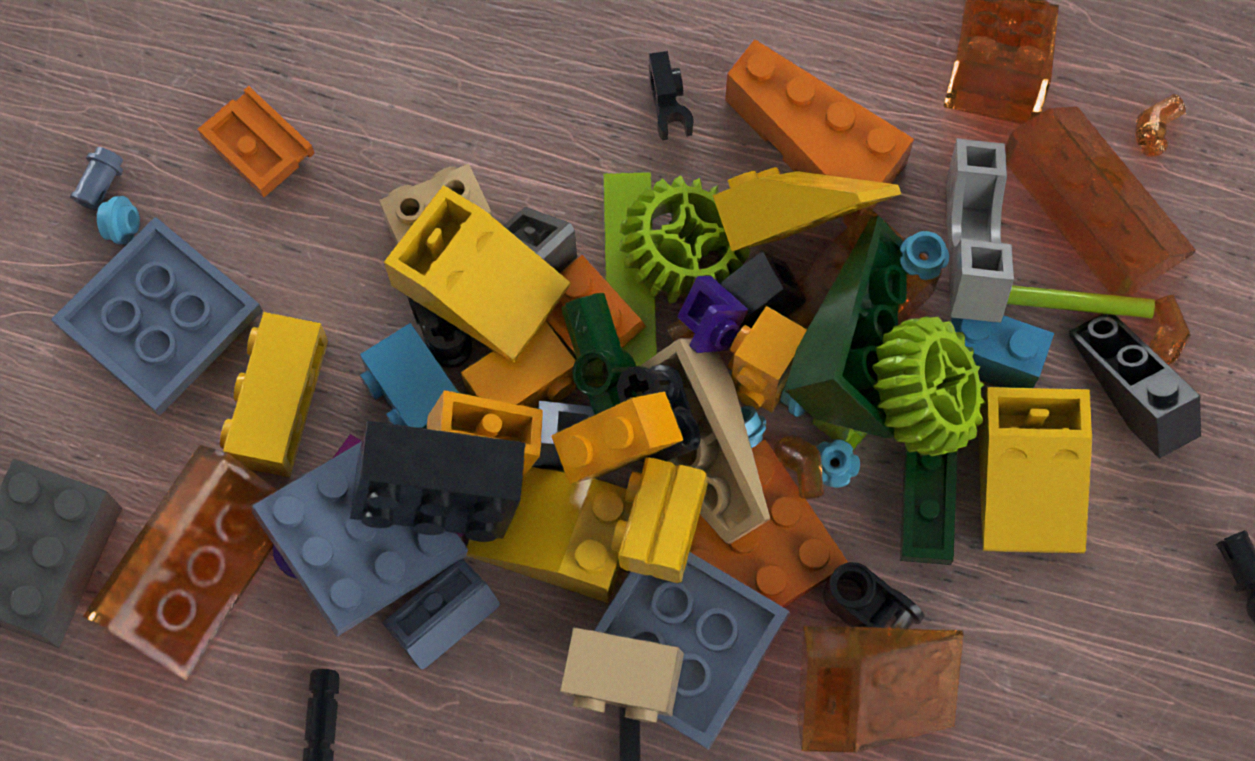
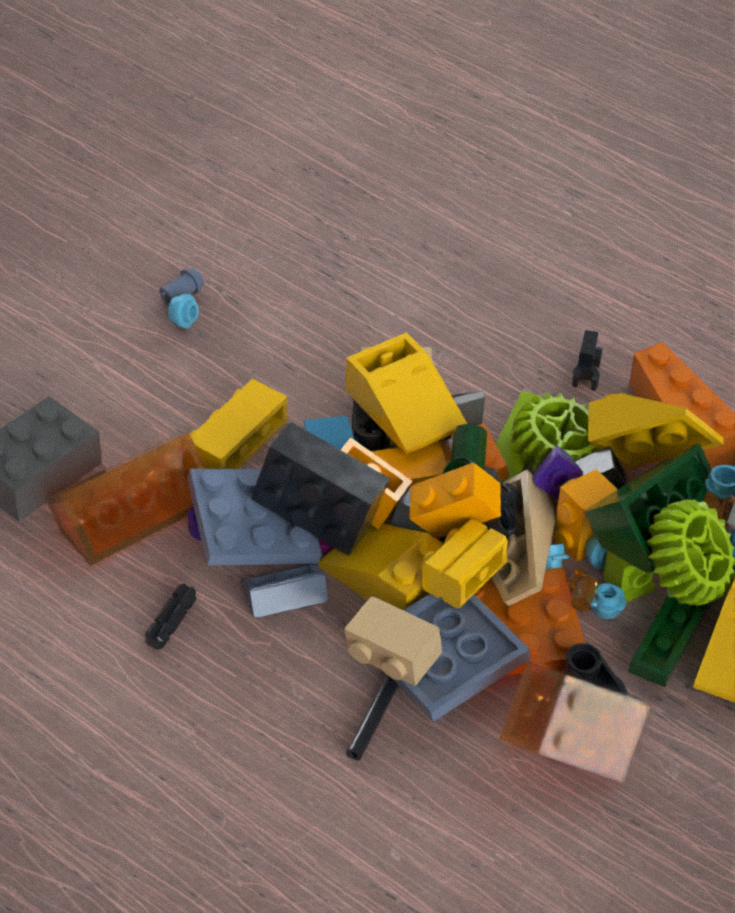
camera: 20 degrees right, 25 degrees down
sand blue plate [51,216,263,416] -> none
orange plate [197,86,315,198] -> none

